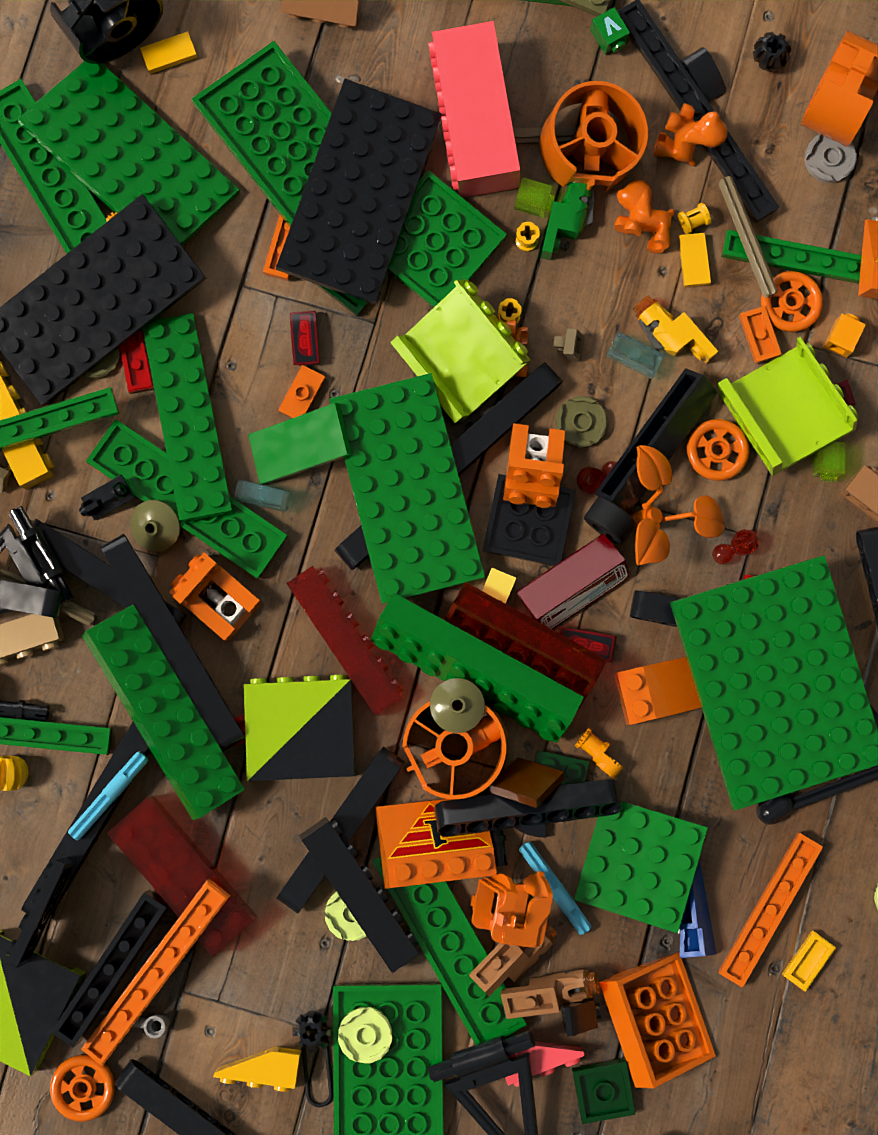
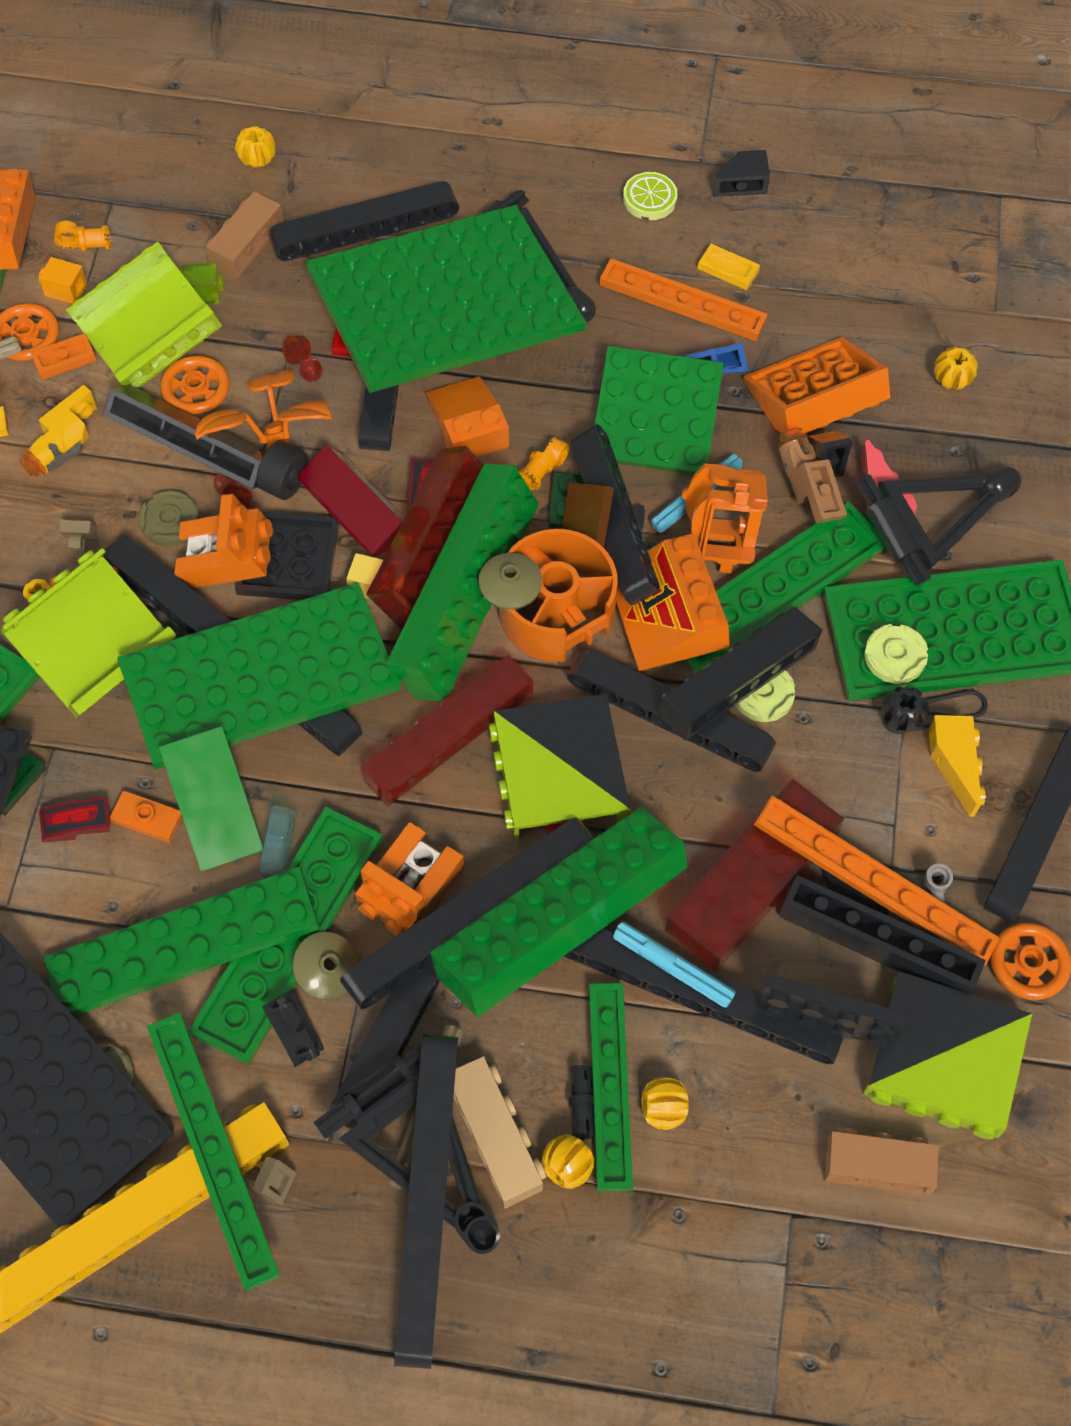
camera: 100 degrees left, 20 degrees down
red tile [120,329,154,394] -> none
medium nougat plate [469,922,558,996] -> none
dark green plate [572,1058,636,1124] -> none
clear light blue brick [606,331,665,379] -> none

